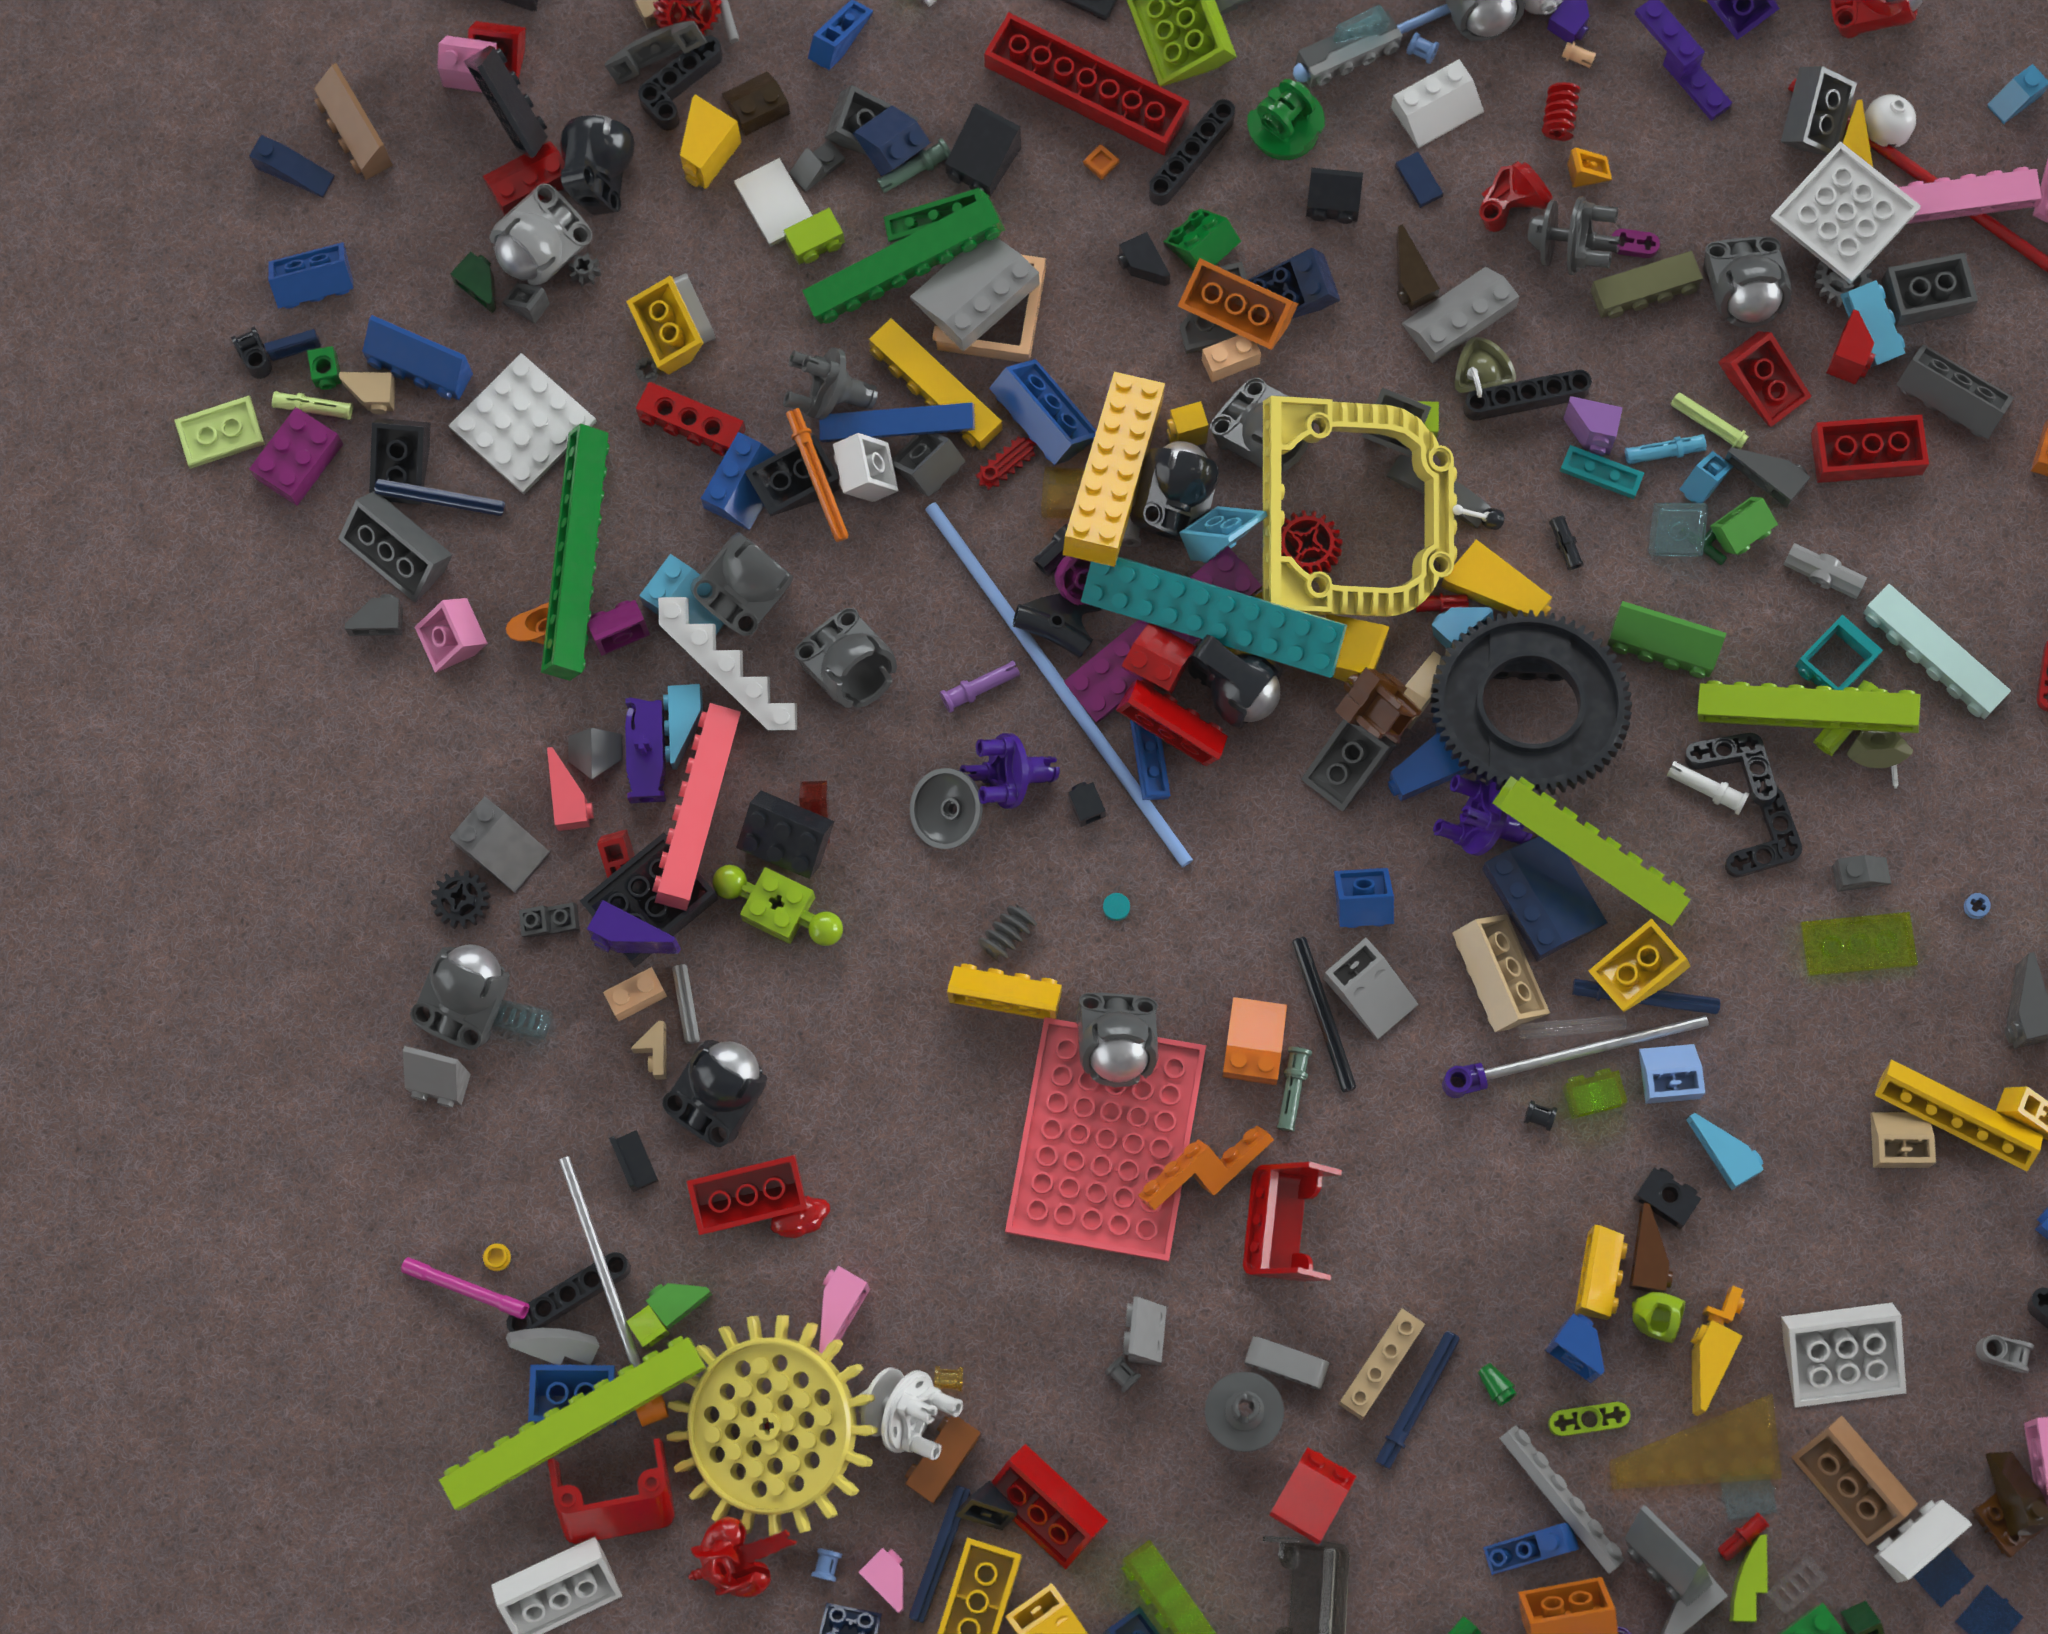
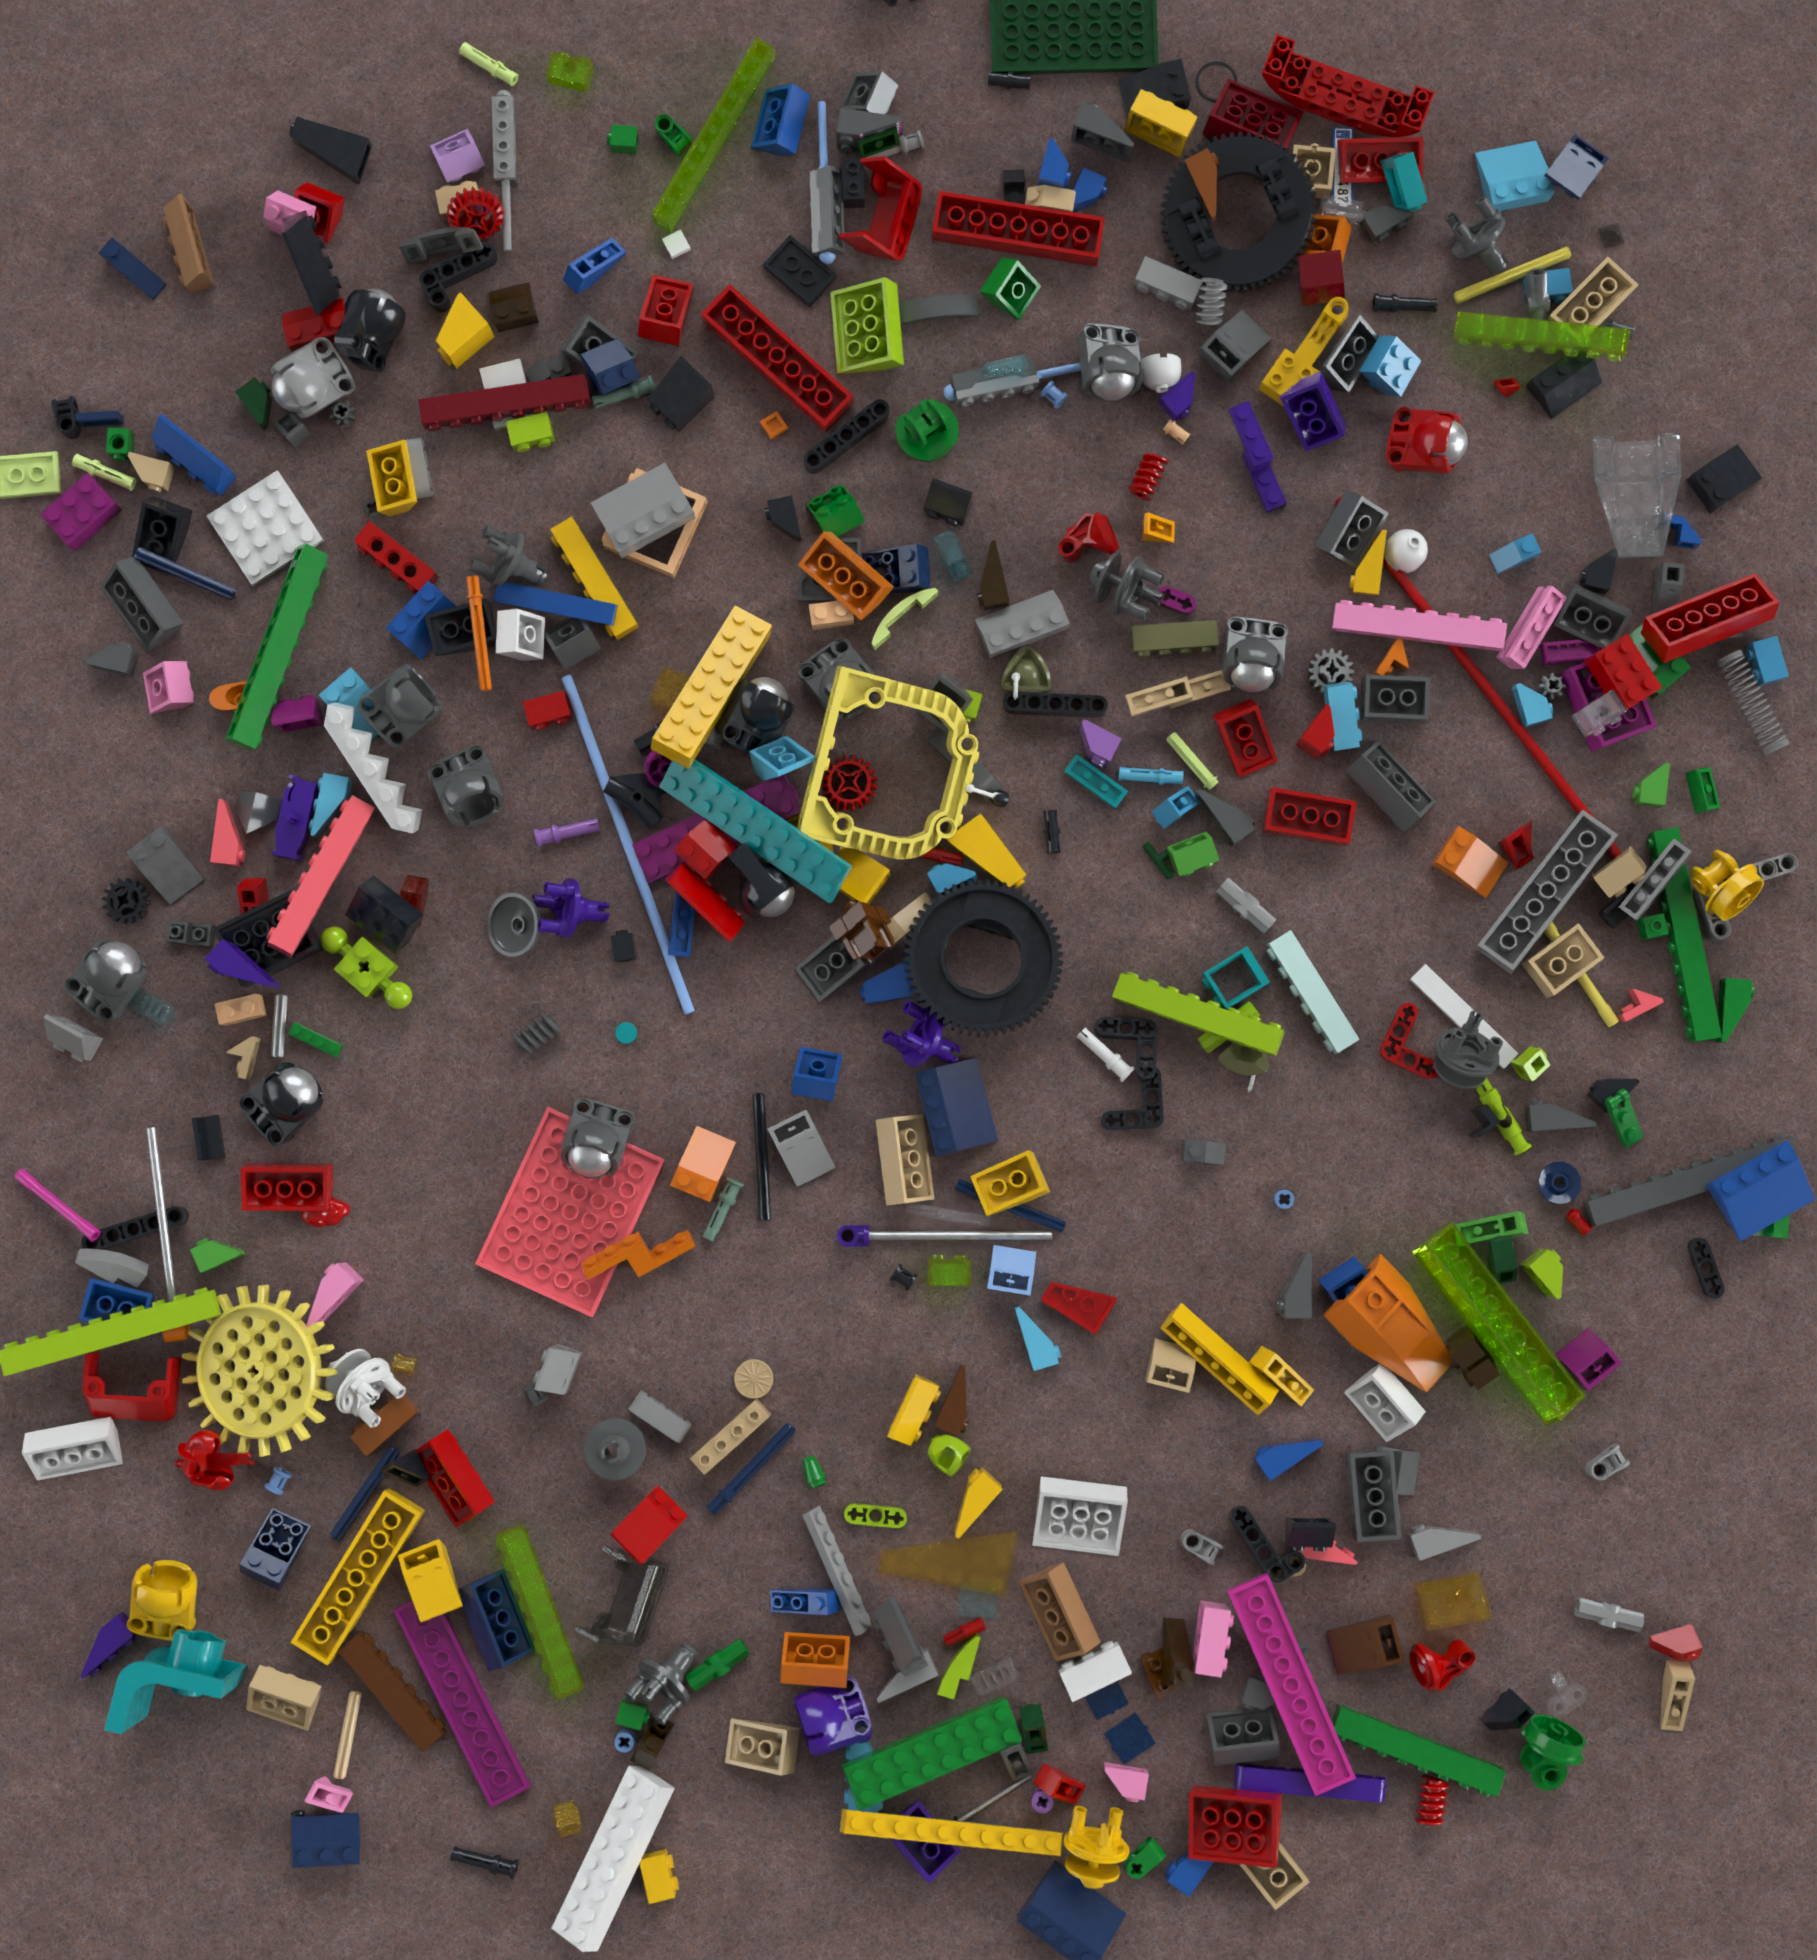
camera: 10 degrees right, 10 degrees up
blue slope [268,242,354,309] -> none
yellow plate [483,1243,511,1271] -> none
lime slope [626,1305,670,1350] -> none
green brick [802,195,1005,324] -> none
bright pink slope [859,1548,904,1614] -> none
green slope [884,188,990,242] -> none
yellow slope [947,964,1062,1019] -> none
red piece [975,437,1037,490] -> none
blue slope [989,359,1097,465] -> none
yellow brick [1166,401,1209,446] -> none
red windscreen [1243,1162,1342,1282] -> none
white slope [1391,59,1484,148] -> none
dark blue tile [1395,152,1443,208] -> none
lime brick [1492,776,1691,926] -> none
blue slope [1545,1313,1604,1383] -> none
bright green slope [1607,601,1726,678] -> none
black brick [1633,1167,1702,1229] -> none
clear light blue tile [1648,503,1708,556] -> none
light orange bracket [1702,1286,1745,1325] -> none
white plate [1770,141,1921,284] -> none
clear neon green tile [1800,912,1918,976] -> none
none -> green piece [288,1022,344,1058]
none -> dark red brick [418,374,592,431]
none -> red brick [522,691,572,731]
none -> red slope [638,275,694,346]
none -> tan wheel [734,1359,773,1399]
none -> yellowish green slope [872,588,938,650]
none -> clear light blue slope [933,529,973,583]
none -> red wing [1040,1281,1118,1335]
none -> tan bracket [1125,670,1231,717]
none -> orange slope [1373,637,1409,675]

